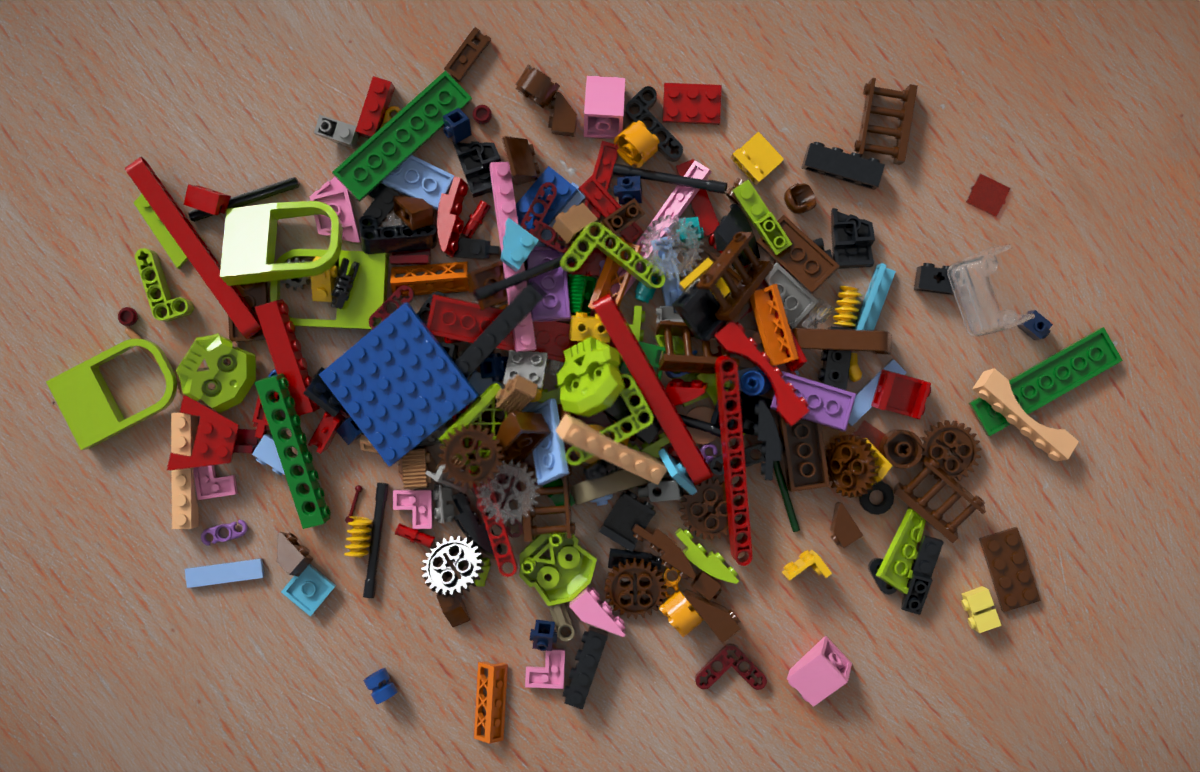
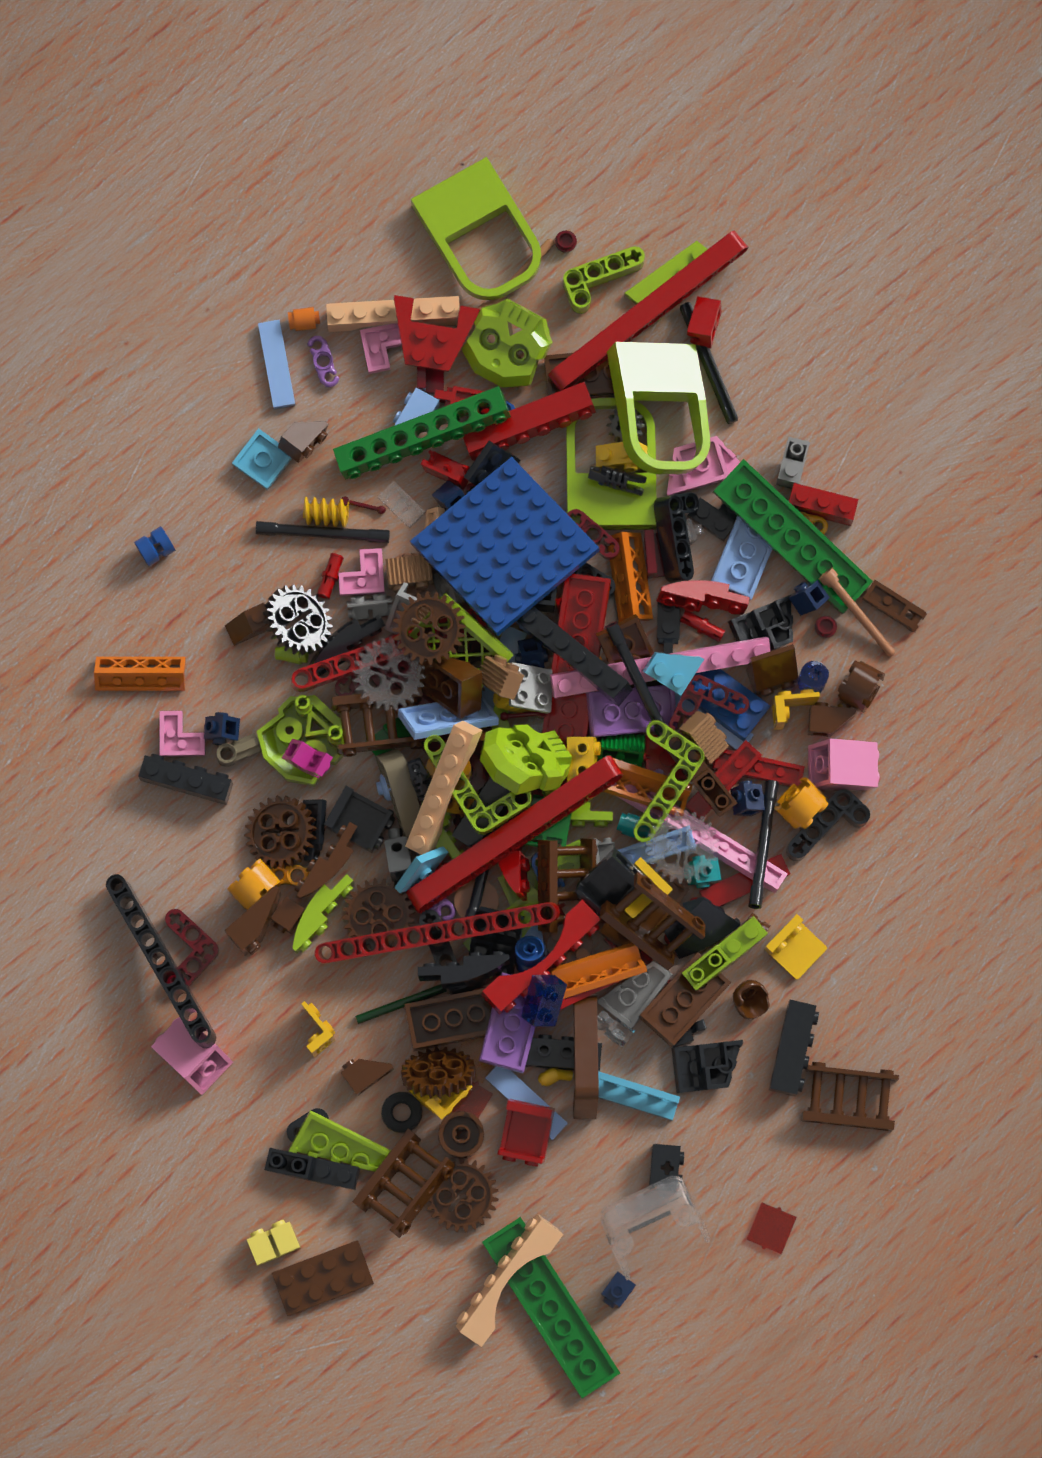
camera: 85 degrees right, 10 degrees down
reddish brown slope [393,195,434,230] -> none
bright pink slope [569,586,626,637] -> none
red plate [662,83,722,125] -> none
yellow piece [832,286,863,327] -> none
none -> black beam [106,874,216,1048]
none -> dark pink brick [282,739,333,779]
none -> orange brick [288,307,320,331]
none -> clear plate [378,481,425,529]
none -> dark red hinge [500,711,547,721]
none -> clear blue brick [521,975,567,1026]
none -> yellow bracket [771,689,820,730]
none -> clear blue piece [798,661,829,693]
none -> nougat piece [819,568,895,657]

